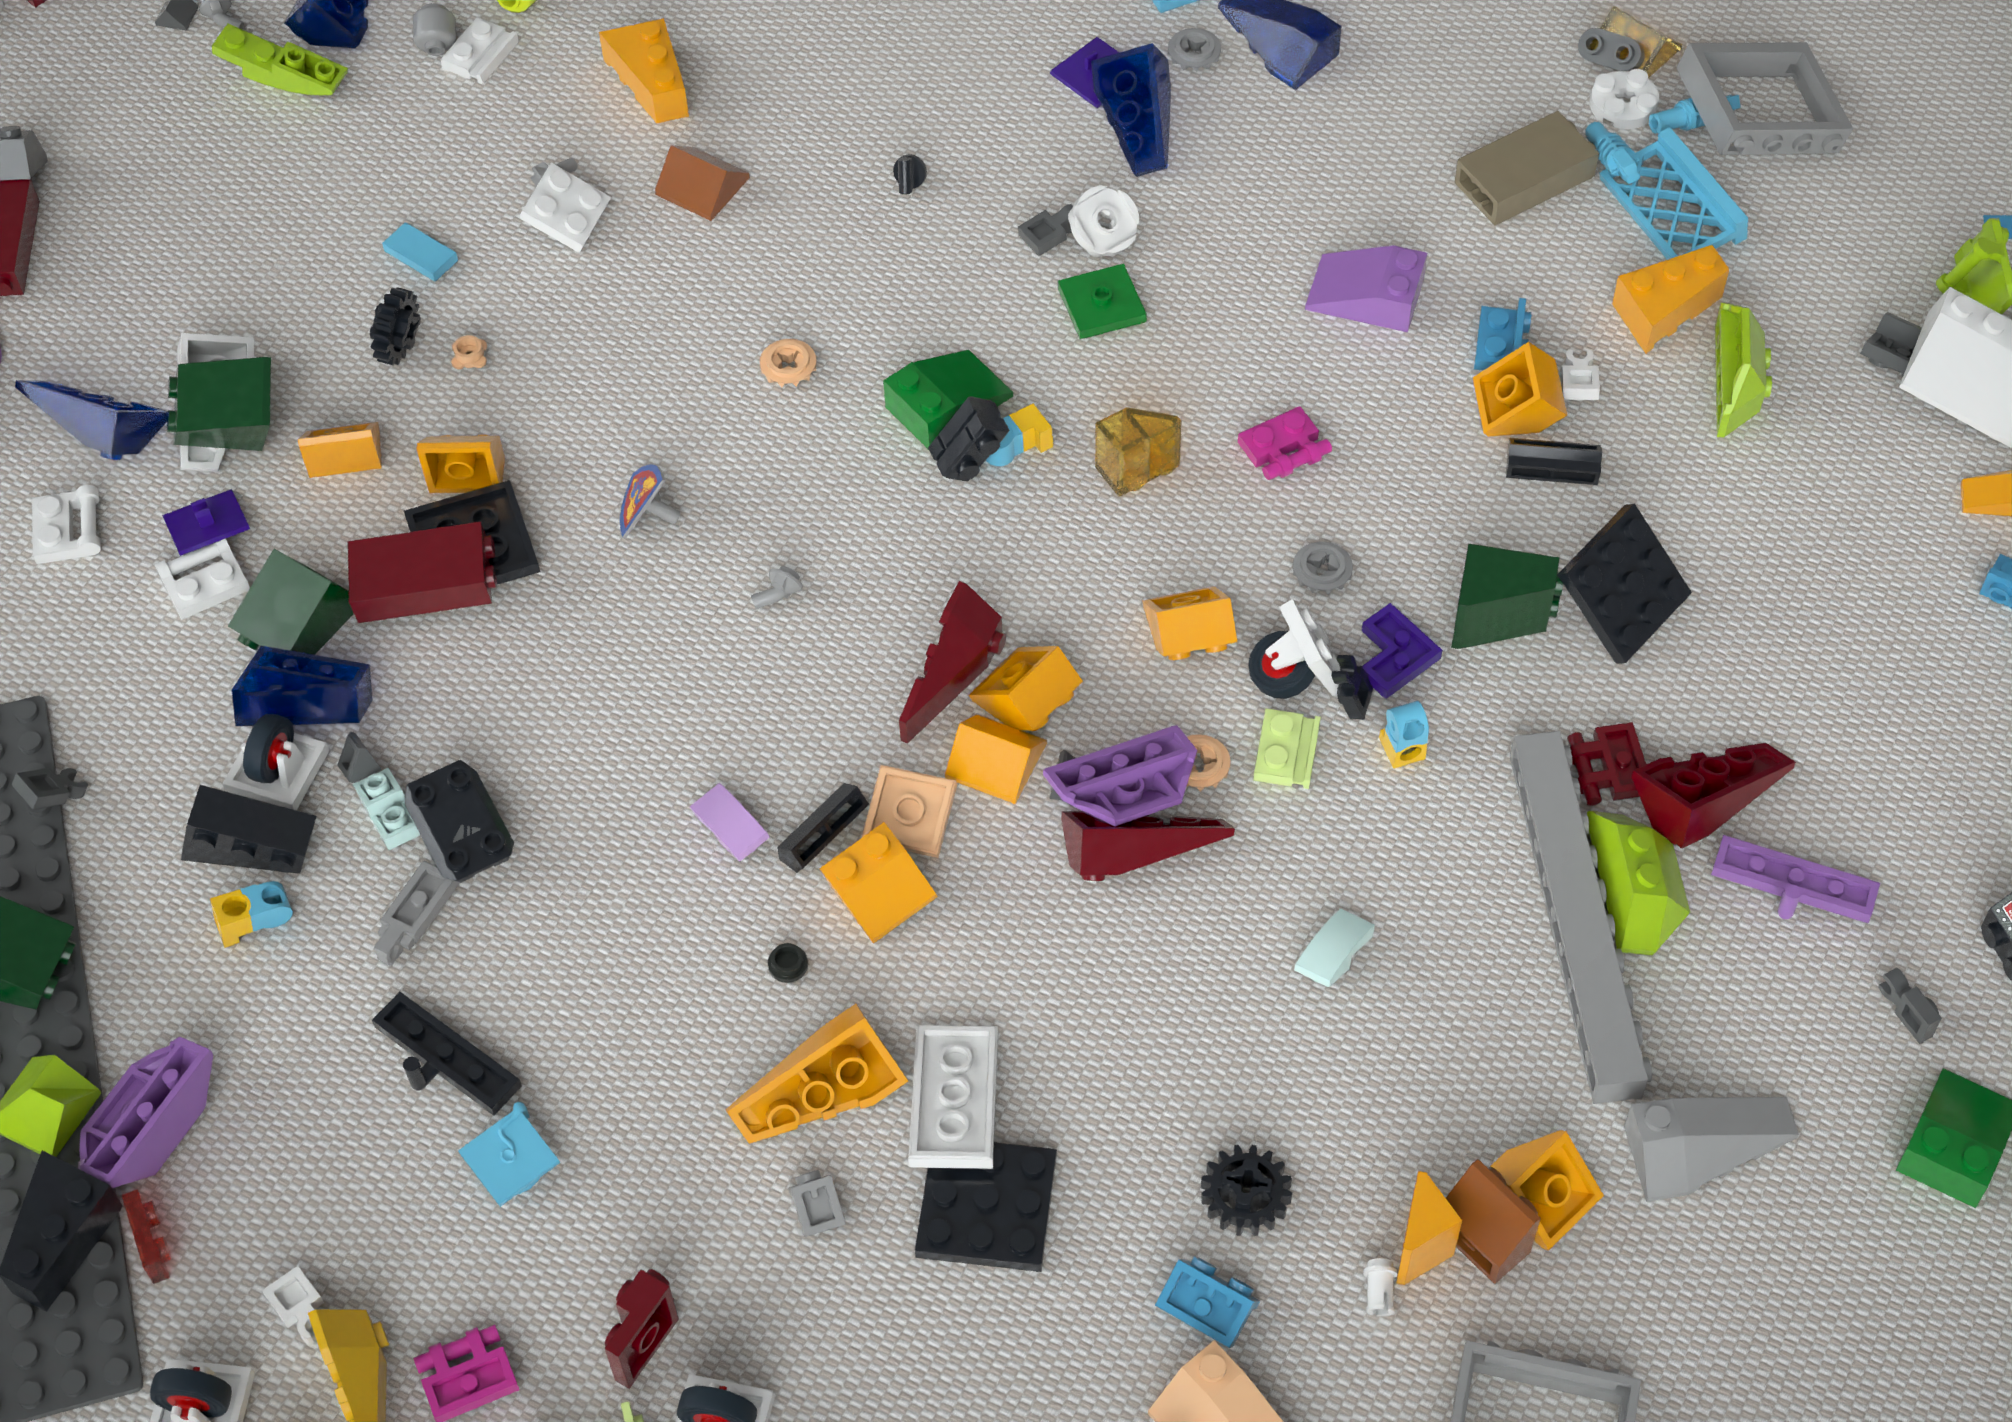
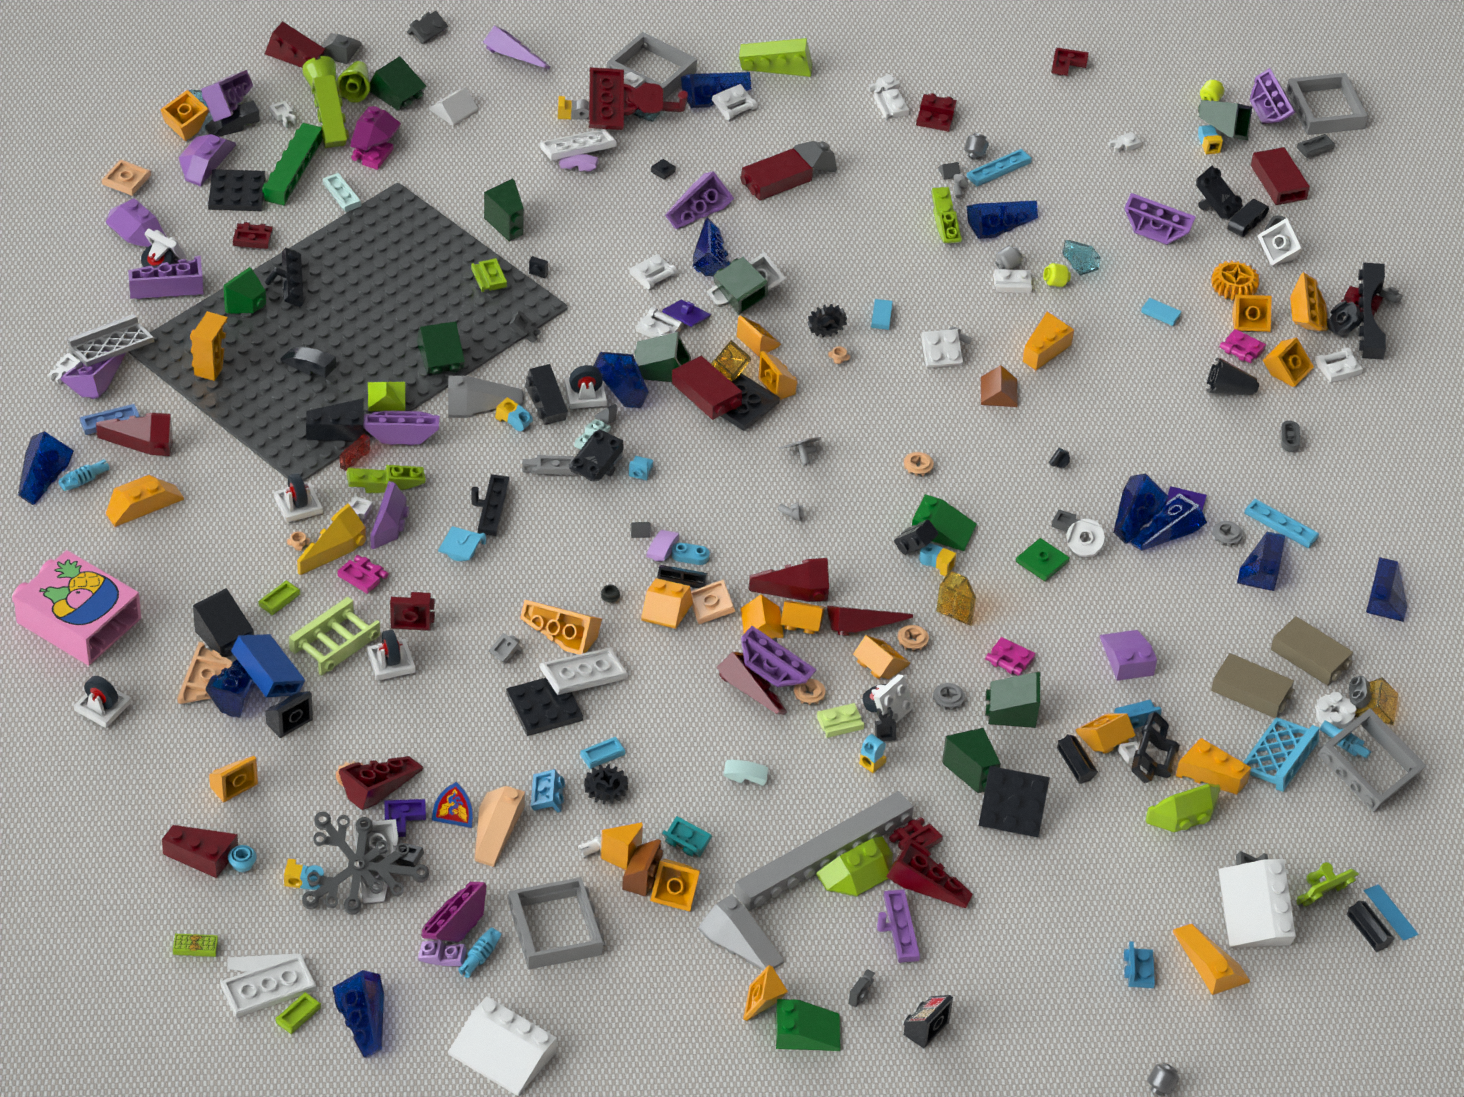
camera: 55 degrees right, 10 degrees down
dark purple plate [1362,603,1443,699] -> none
medium azure hinge [1585,122,1640,184] -> none
none -> lime slope [346,465,426,493]
none -> medium lavender wedge [370,481,409,549]
none -> light grey wedge [448,376,523,418]
none -> medium azure tile [580,737,625,769]
none -> medium azure bracket [629,456,653,480]
none -> dark grey slope [630,522,651,538]
none -> teal bracket [662,816,712,857]
none -> medium azure plate [671,543,710,565]
none -> clear yellow slope [711,340,751,380]
none -> light orange slope [743,965,788,1021]
none -> dark red wedge [827,606,913,636]
none -> light nougat gear [897,625,929,651]
none -> slope [985,672,1040,728]
none -> clear blue wedge [1113,473,1169,544]
none -> black bar [1131,712,1180,783]
none -> dark tan brick [1271,616,1353,686]

